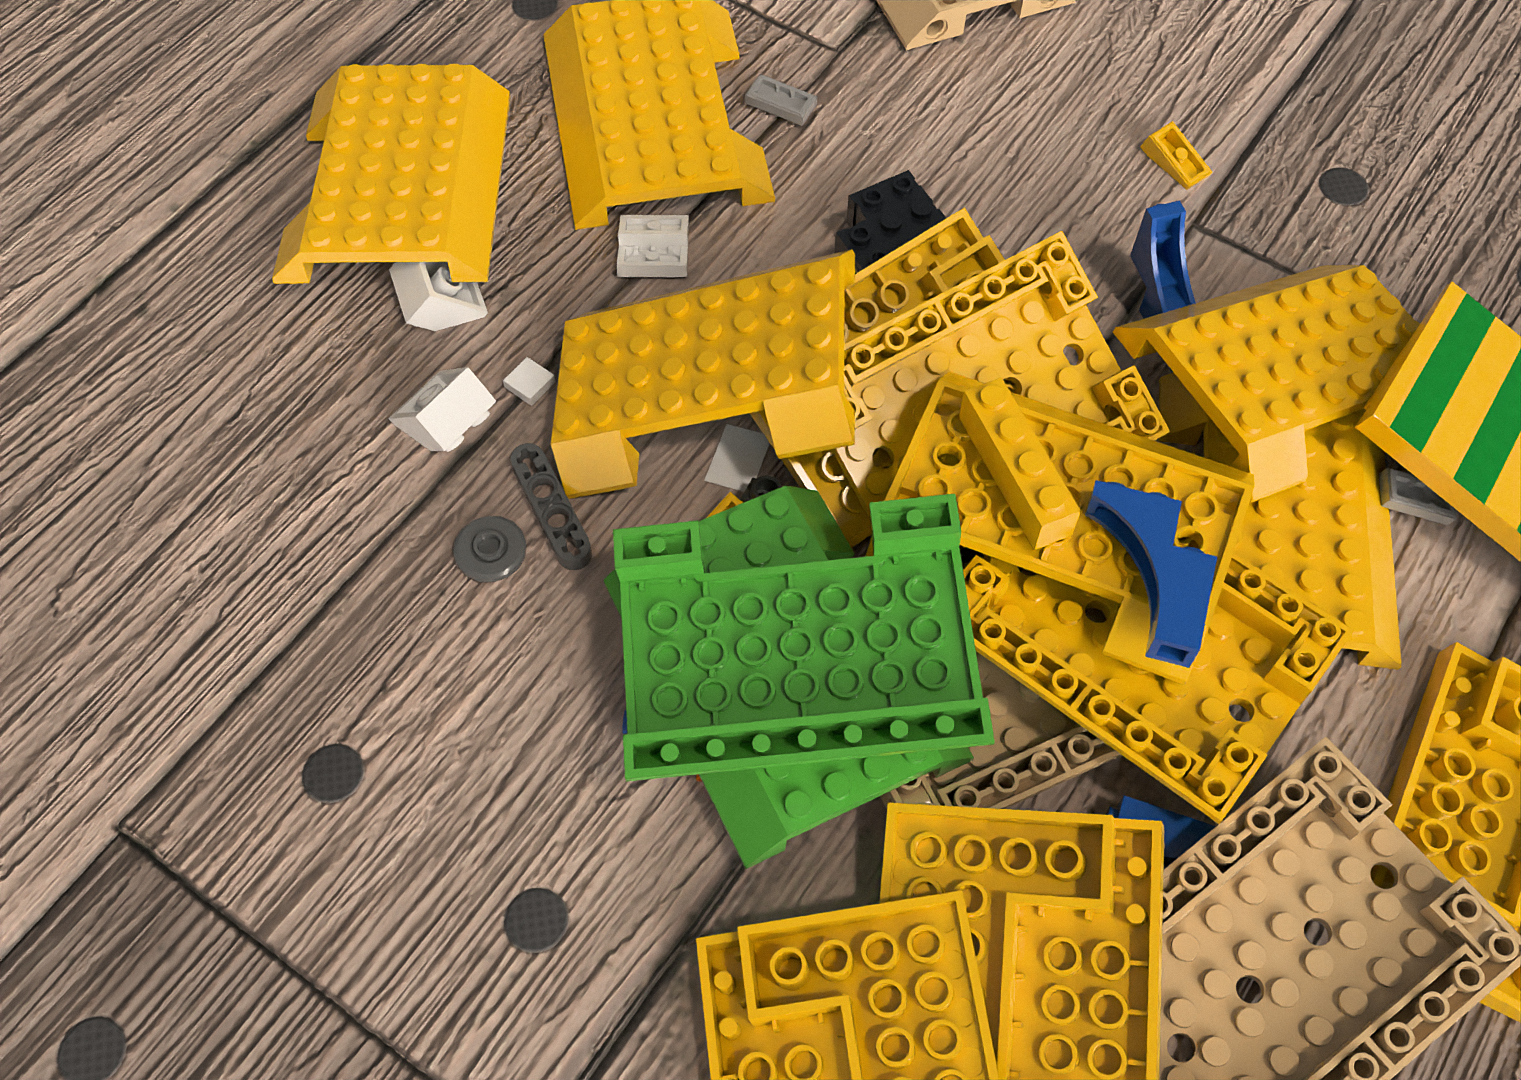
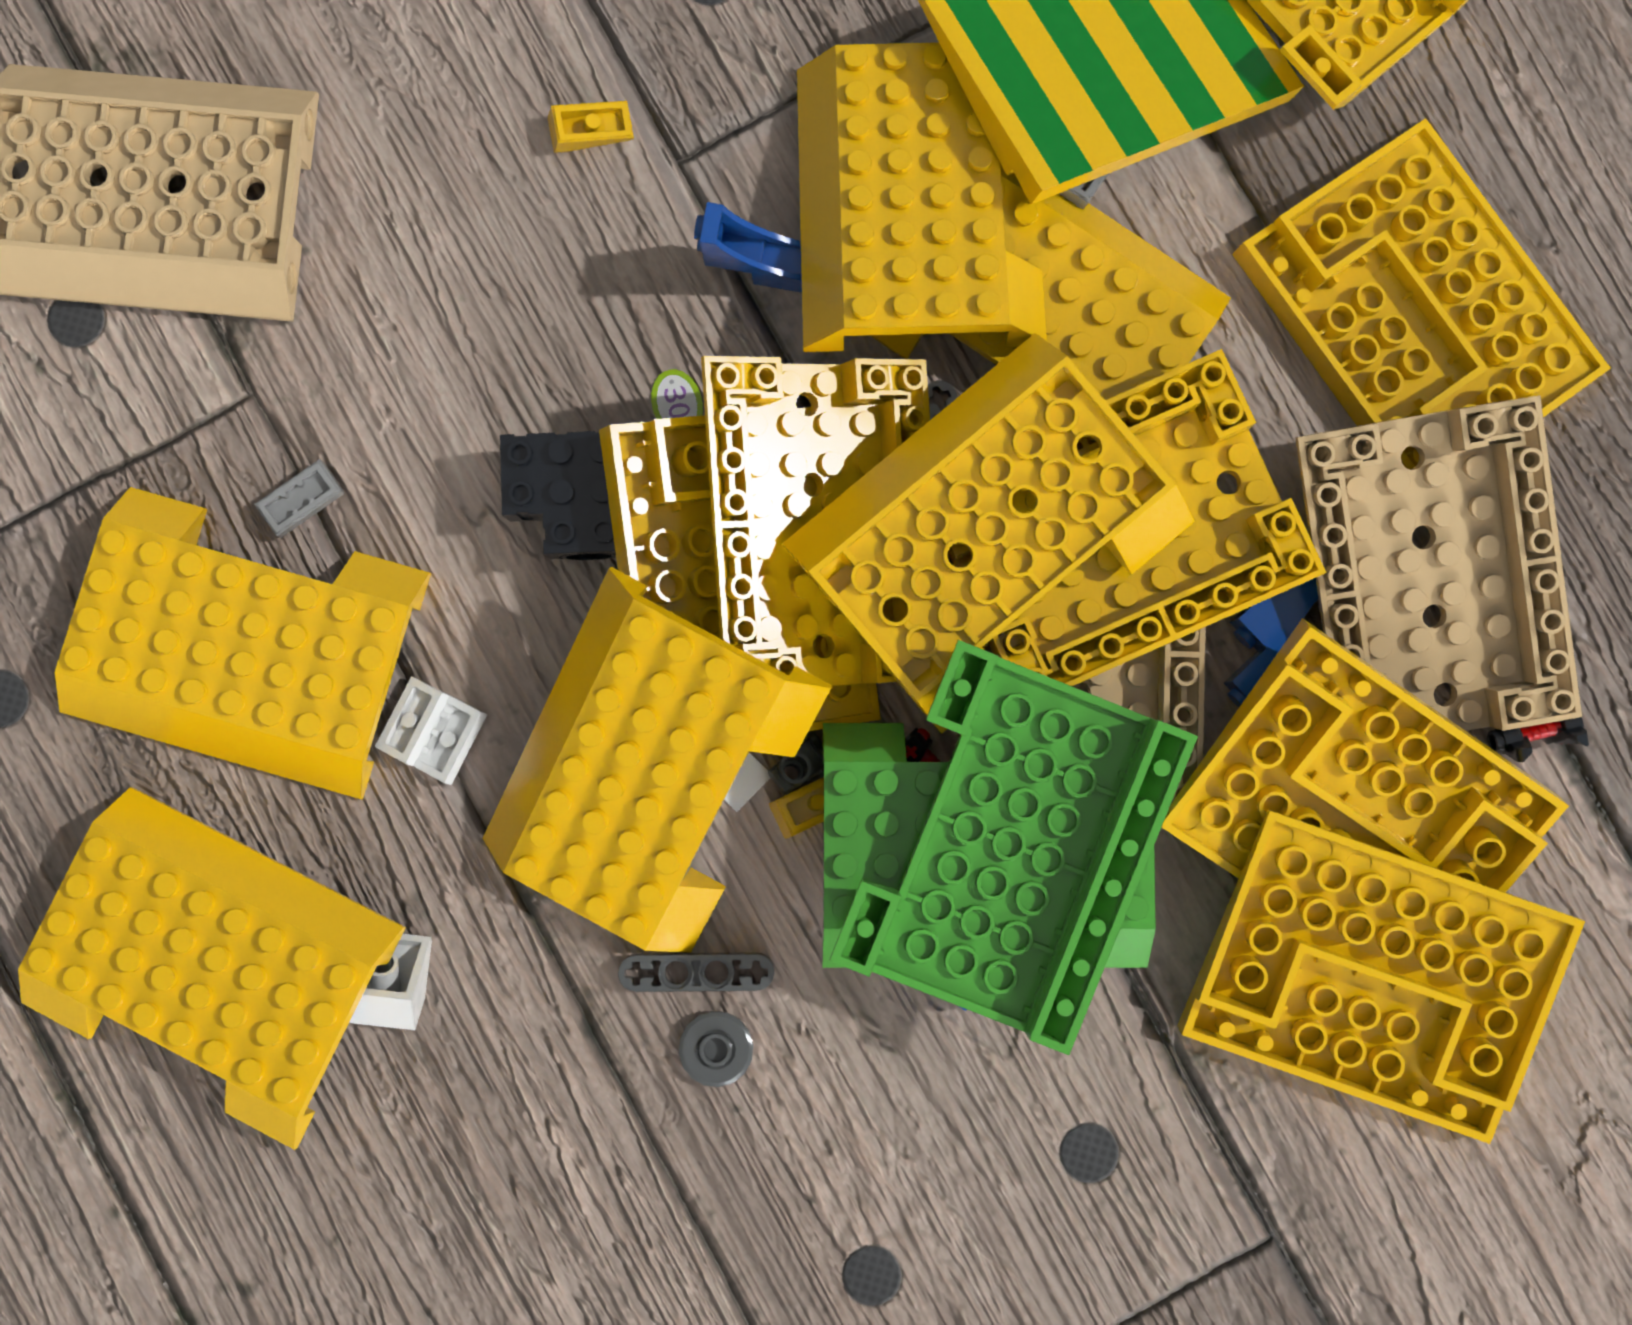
camera: 60 degrees left, 25 degrees up
white slope [388,367,496,452] -> none
white tile [503,357,556,406] -> none
yellow brick [959,377,1081,550] -> none
blue arch [1085,480,1217,668] -> none

